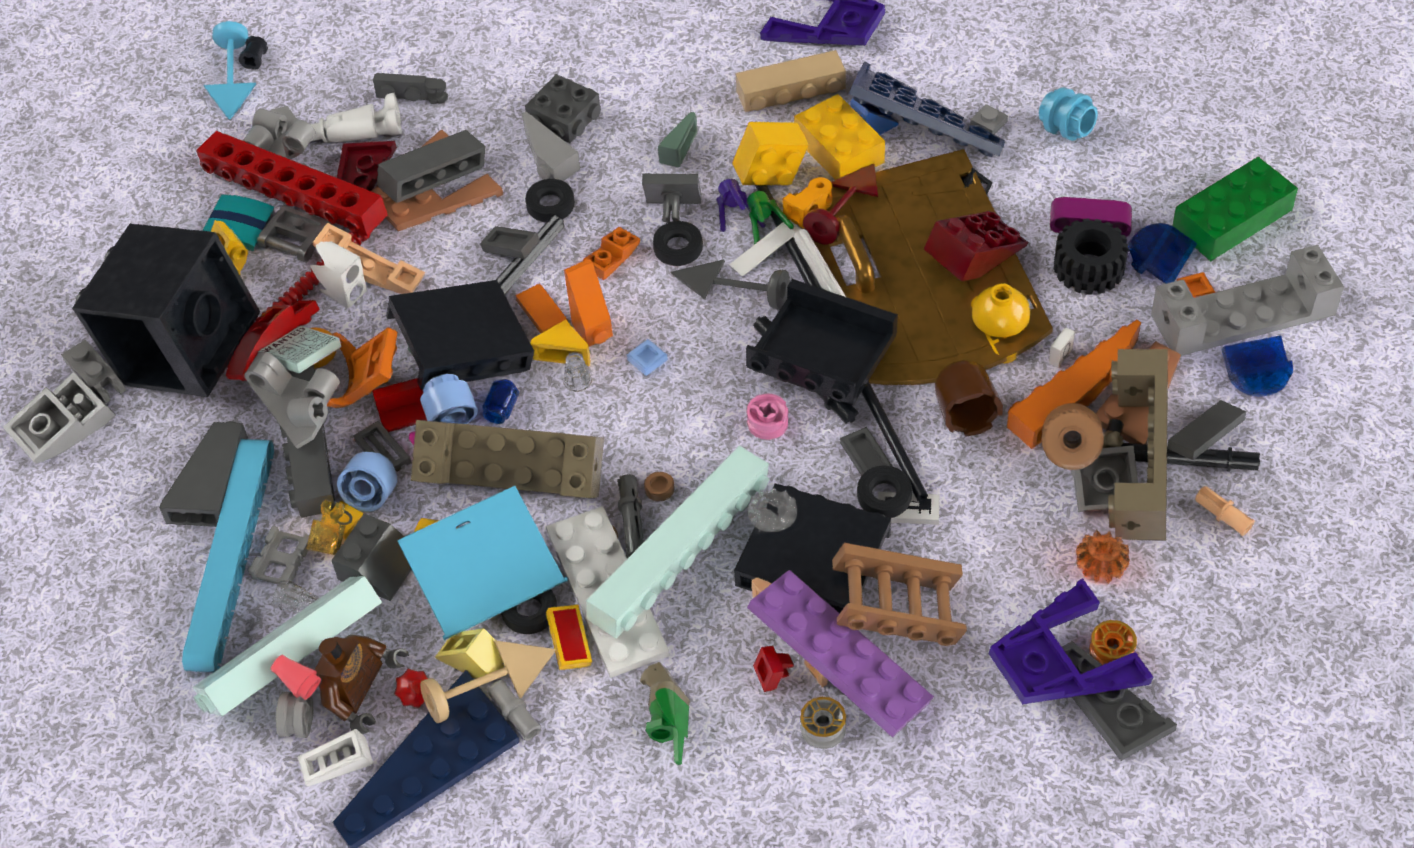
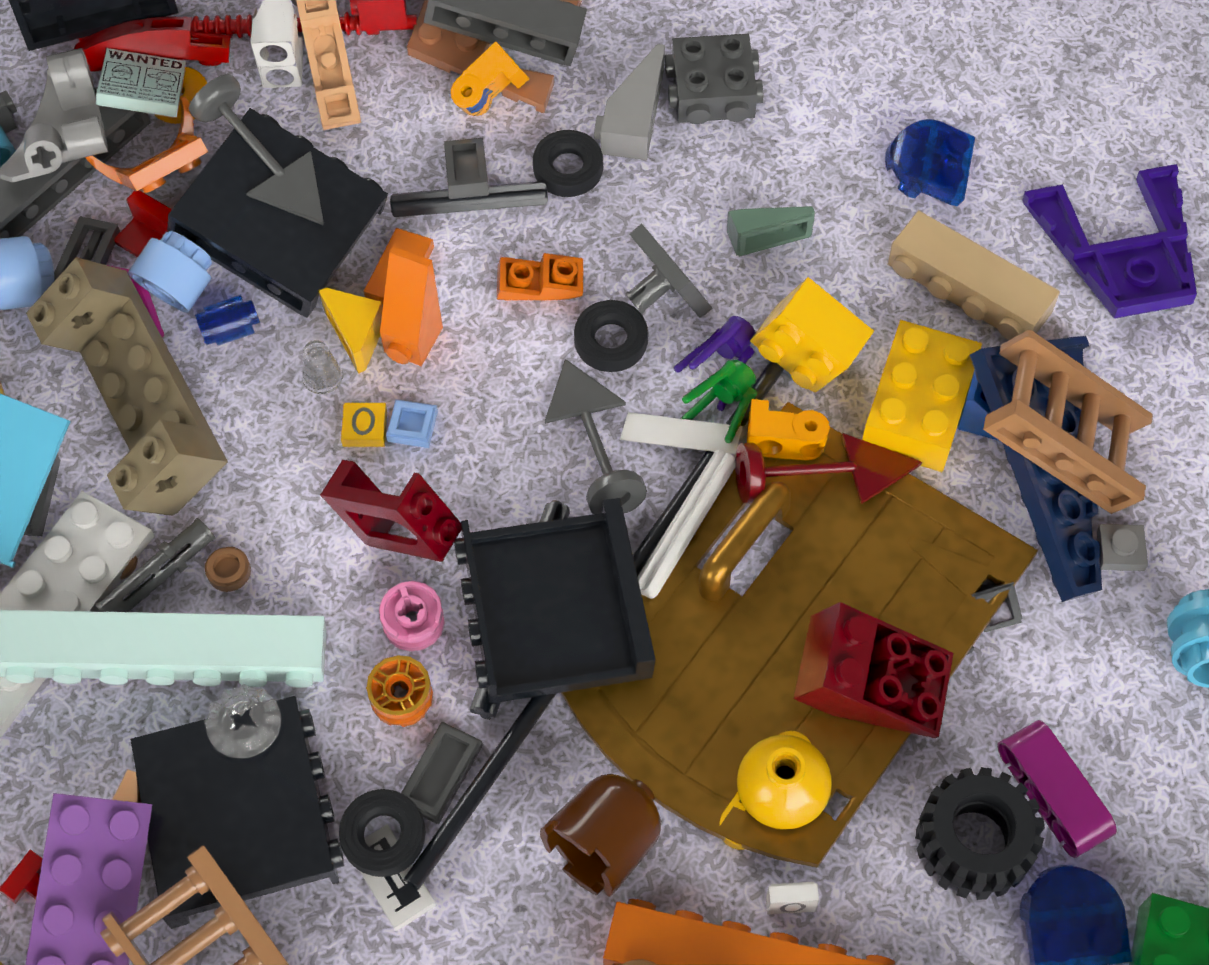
camera: 50 degrees right, 10 degrees up
none -> dark grey piece [189,74,324,225]
none -> dark red panel [320,460,461,562]
none -> yellow tile [341,403,387,447]
none -> orange wheel [366,655,433,727]
none -> light orange leg [451,42,530,116]
none -> clear blue slope [885,119,975,206]
none -> medium nougat fence [983,330,1153,514]

